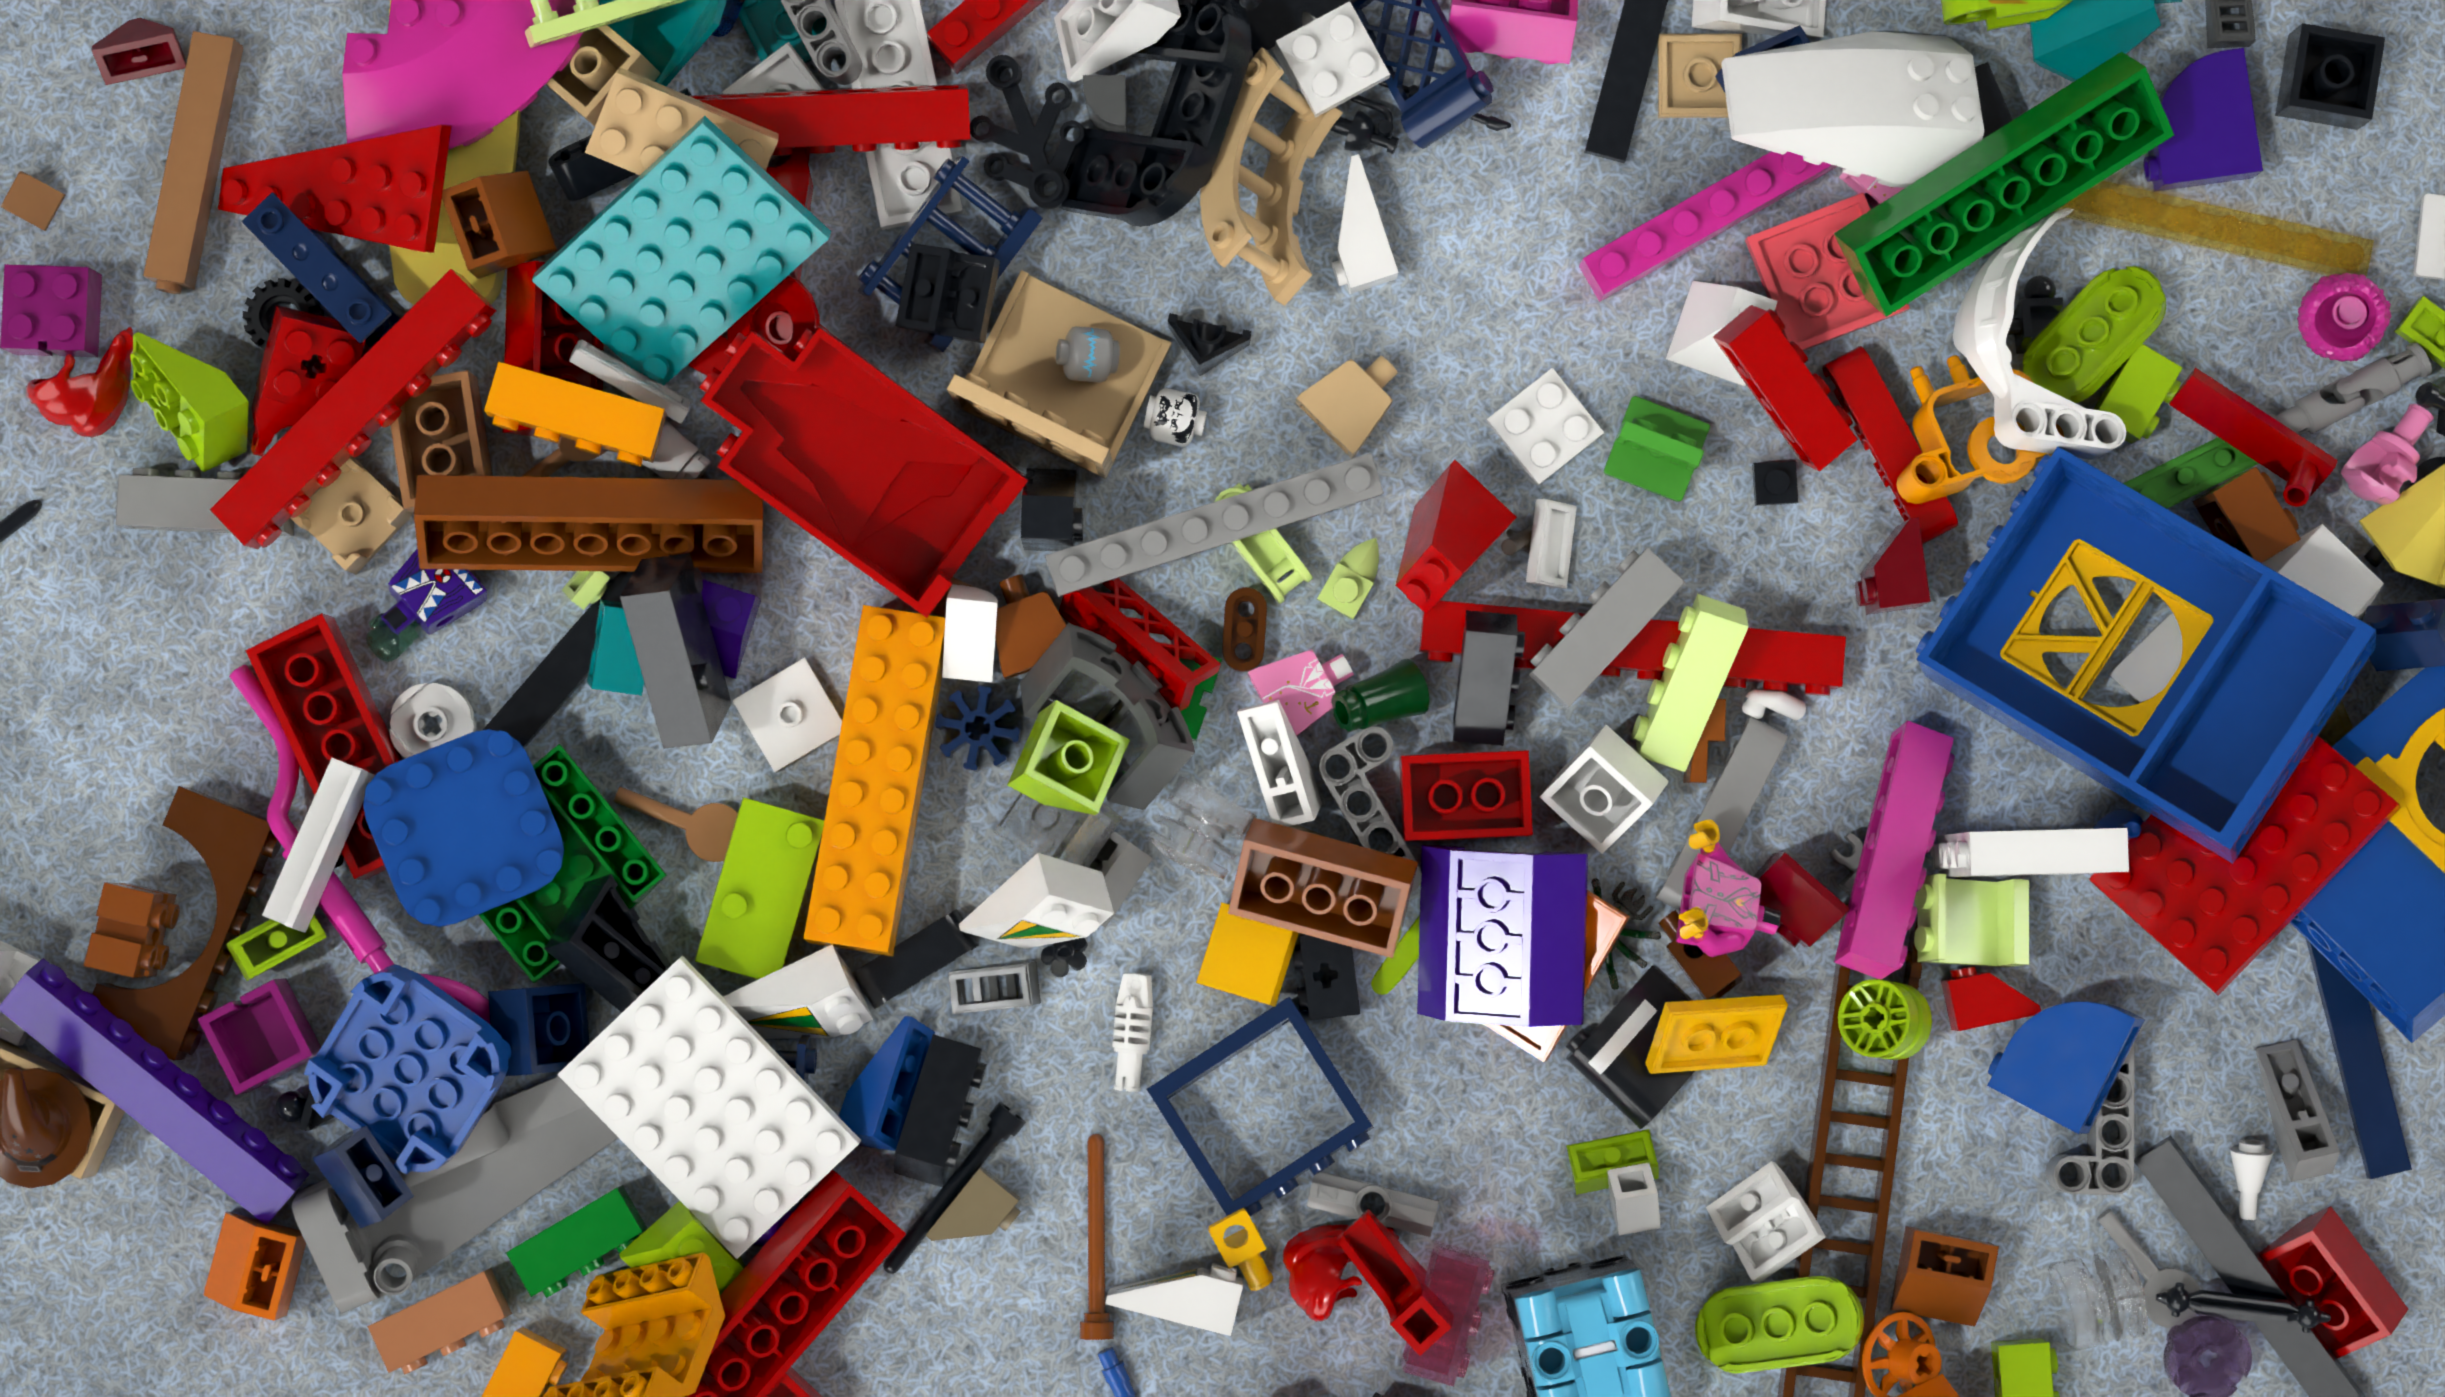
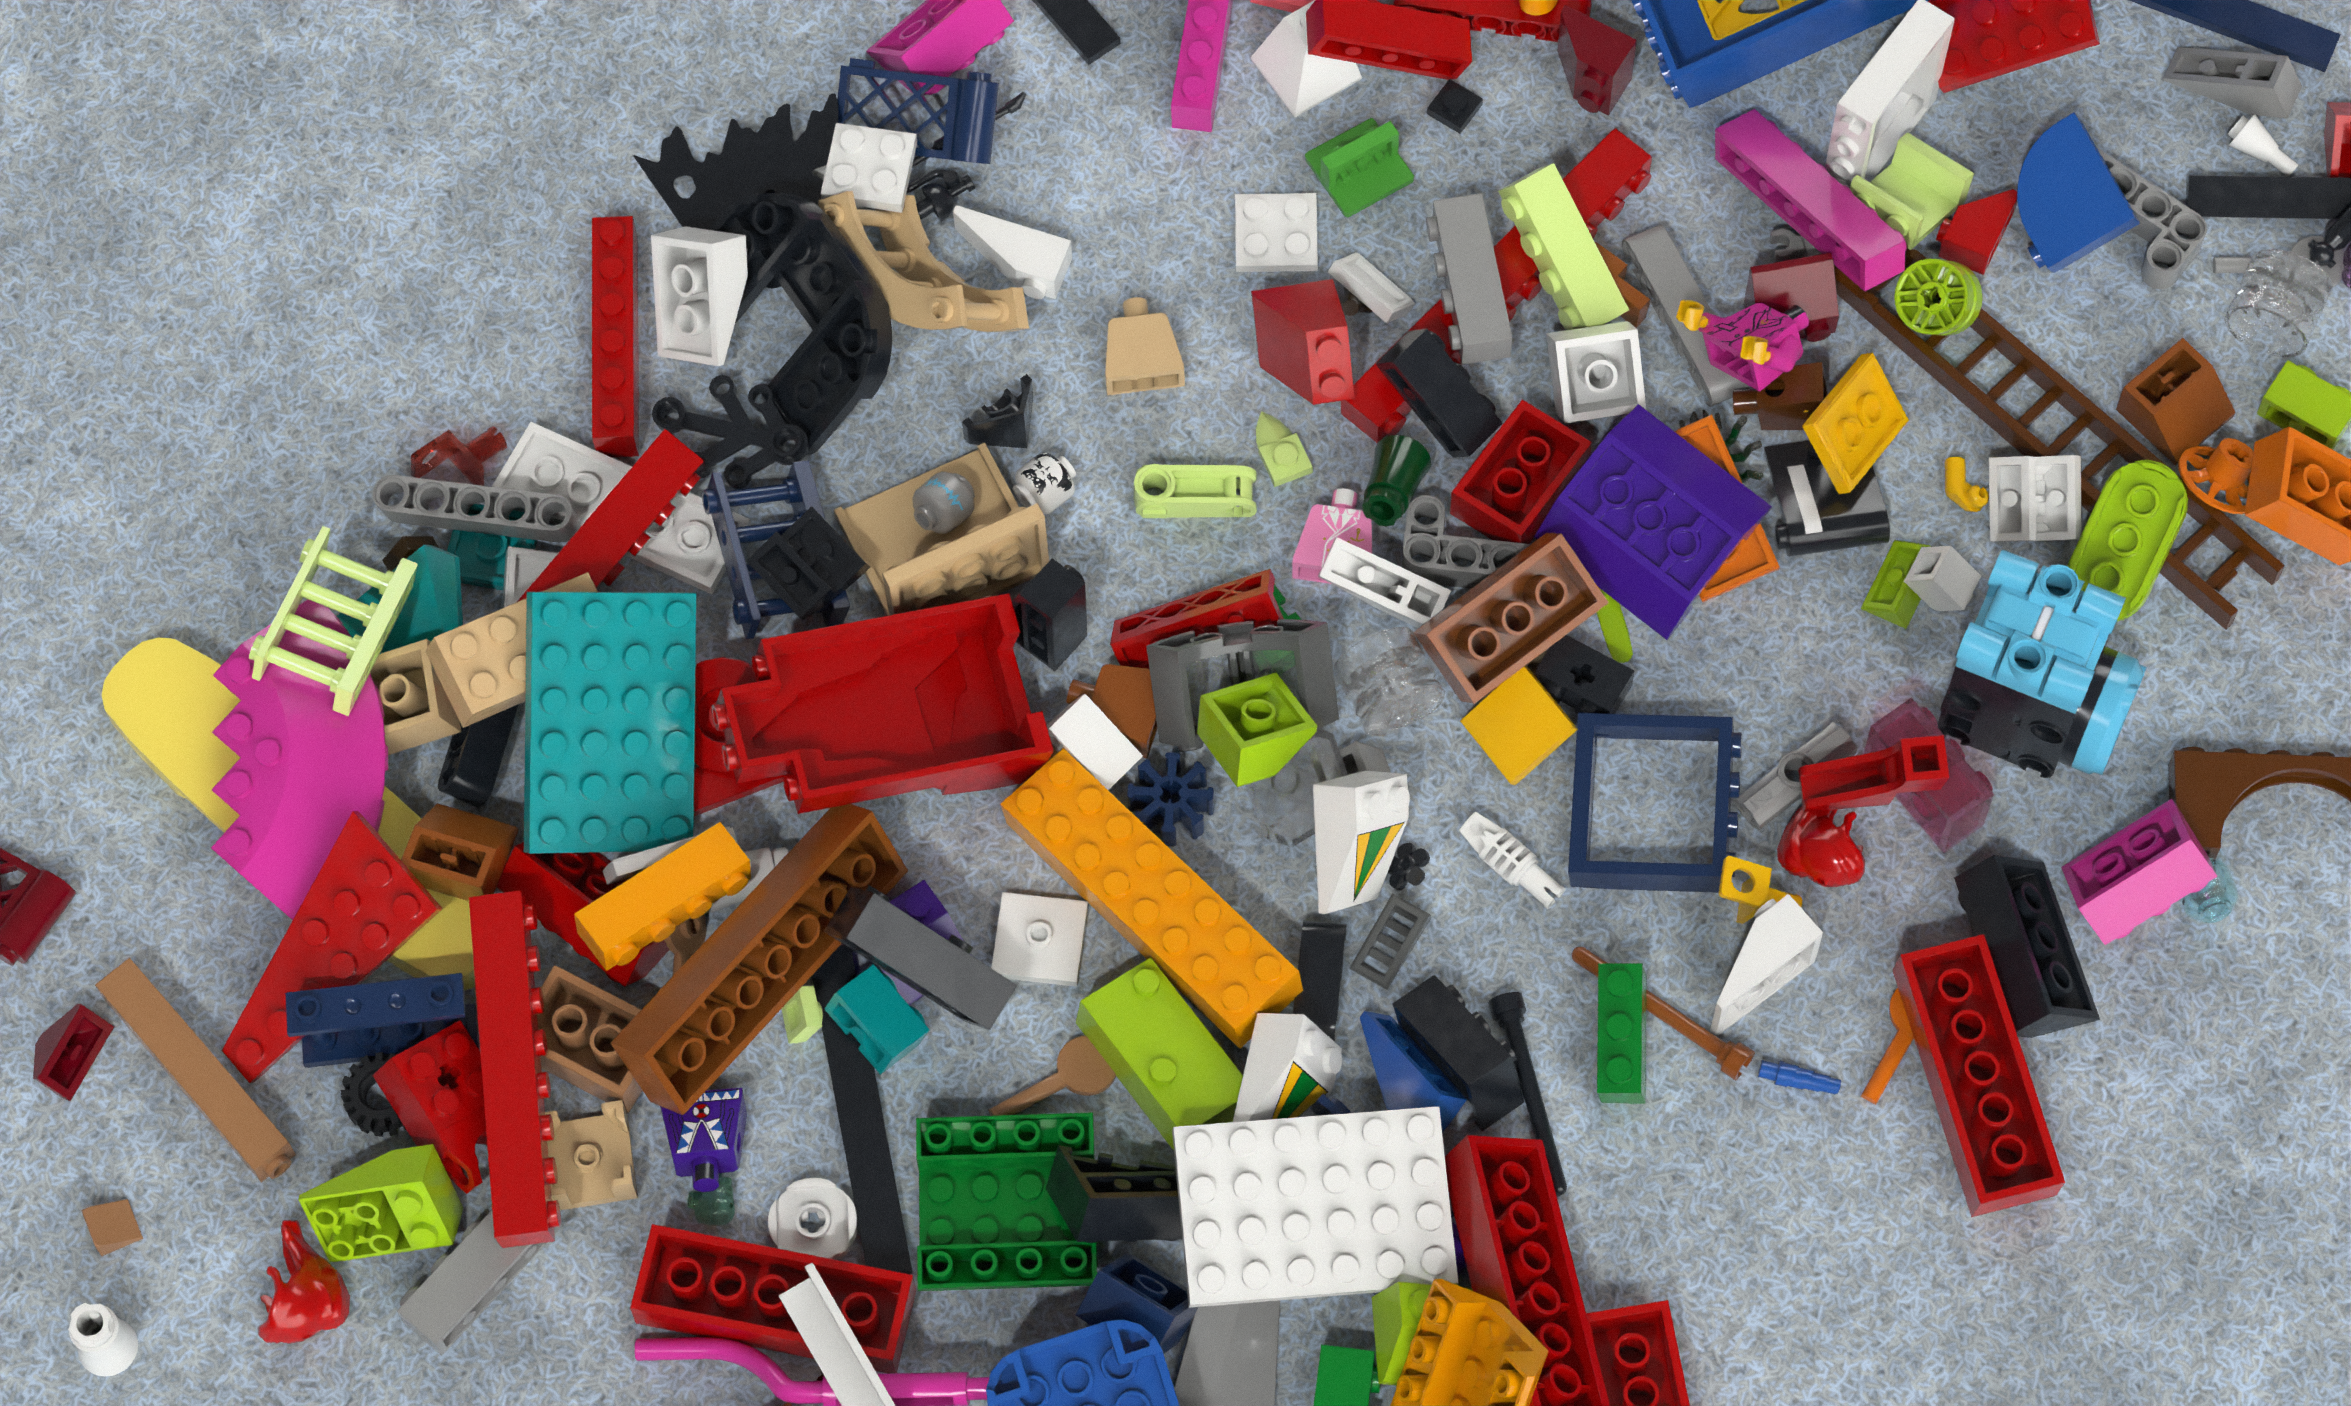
camera: 50 degrees left, 20 degrees down
magenta piece [0,264,102,358] -> none
blue plate [363,729,564,927] -> none
dark tan slope [925,1166,1021,1241] -> none
light grey brick [1045,453,1384,597] -> none
dark grey brick [1083,75,1128,133] -> none
reddish brown plate [1222,587,1267,672] -> none
white arm [1742,689,1806,720] -> none
none -> green brick [1597,963,1647,1104]
none -> yellow arm [1945,457,1989,512]

